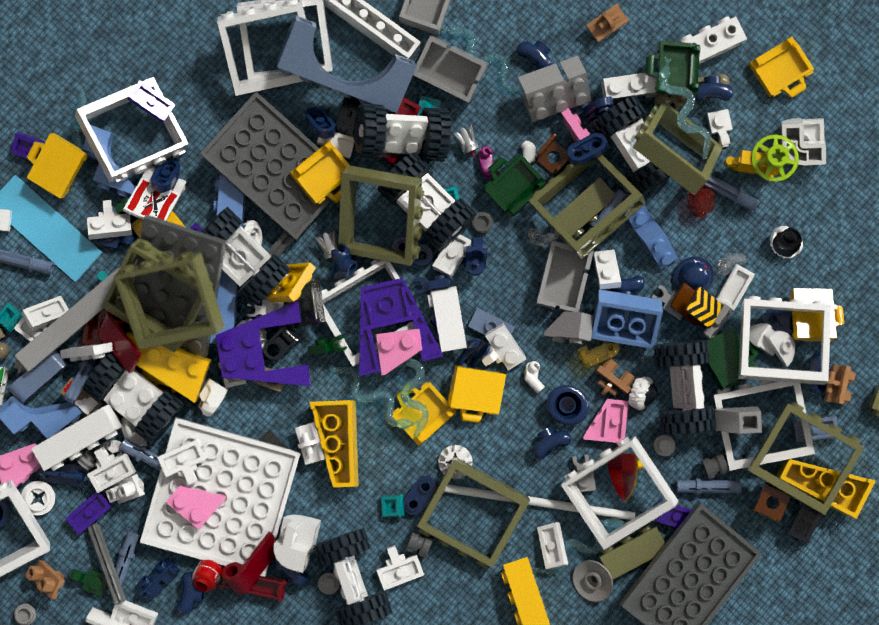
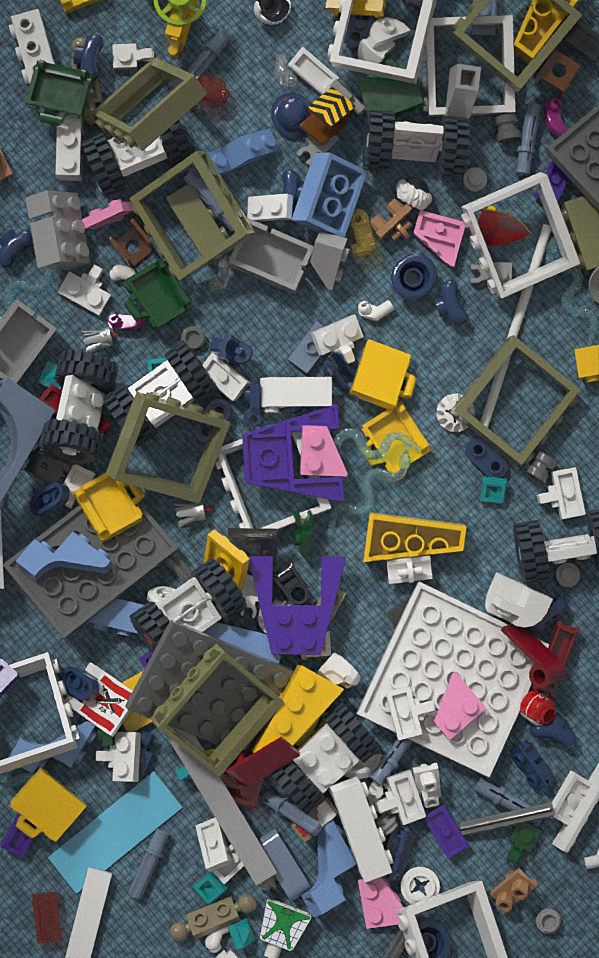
camera: 70 degrees left, 0 degrees up
white plate [60,343,113,362] -> none
olive window [114,251,225,350] -> none
dark blue piece [330,243,357,281] -> none
white plate [537,522,568,569] -> none
dark blue plate [567,133,607,165] -> none
dark blue plate [582,96,614,120] -> none
clear light blue animal [660,57,711,160] -> none
none -> medium blue arch [16,531,111,582]
none -> white hinge [58,264,111,316]
none -> magenta arm [544,98,569,138]

